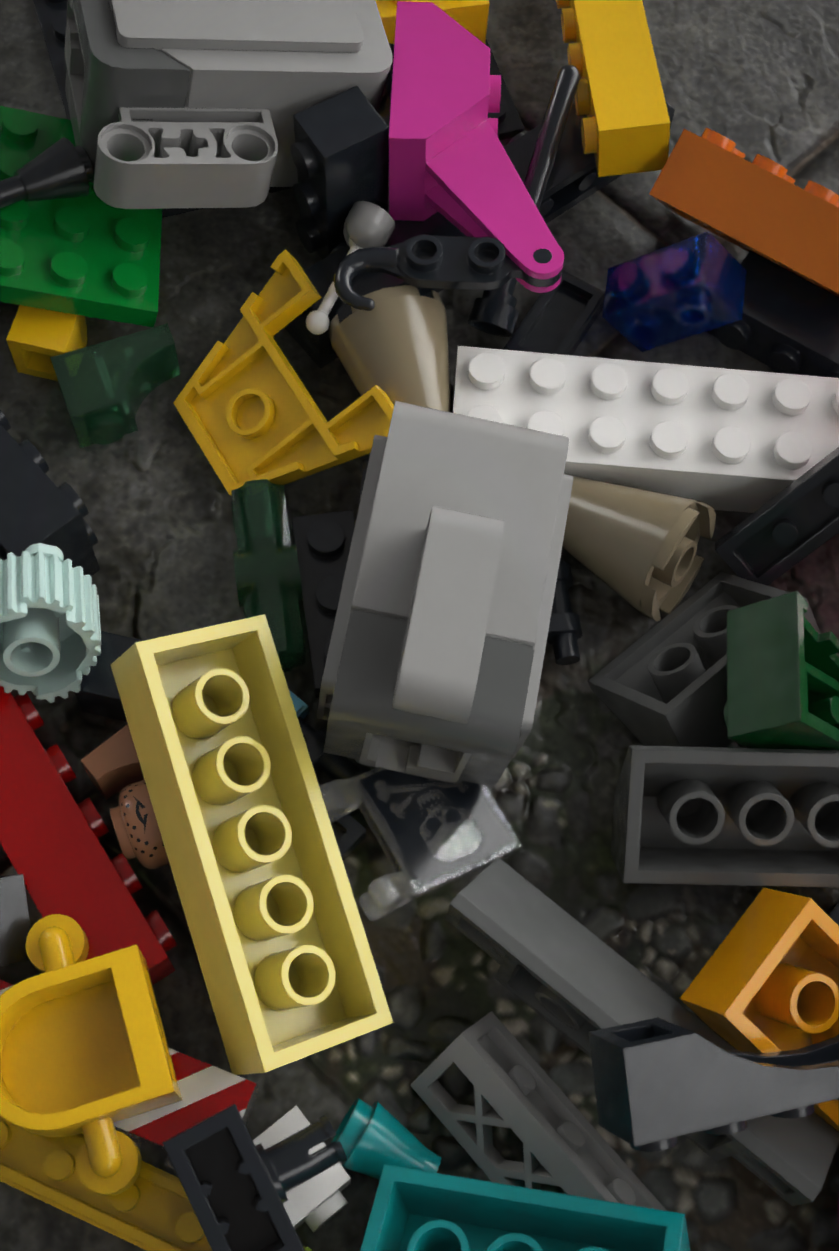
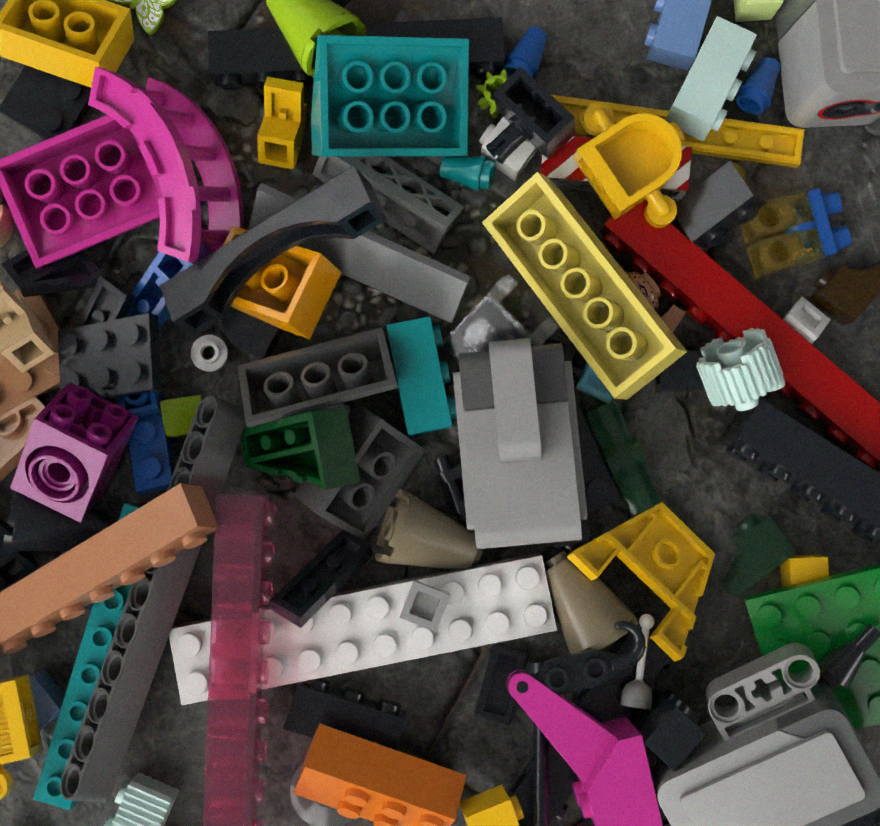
camera: 170 degrees right, 20 degrees up
clear blue brick [602,231,746,352] -> none
none -> teal brick [386,316,457,436]
none -> light grey plate [400,580,450,632]

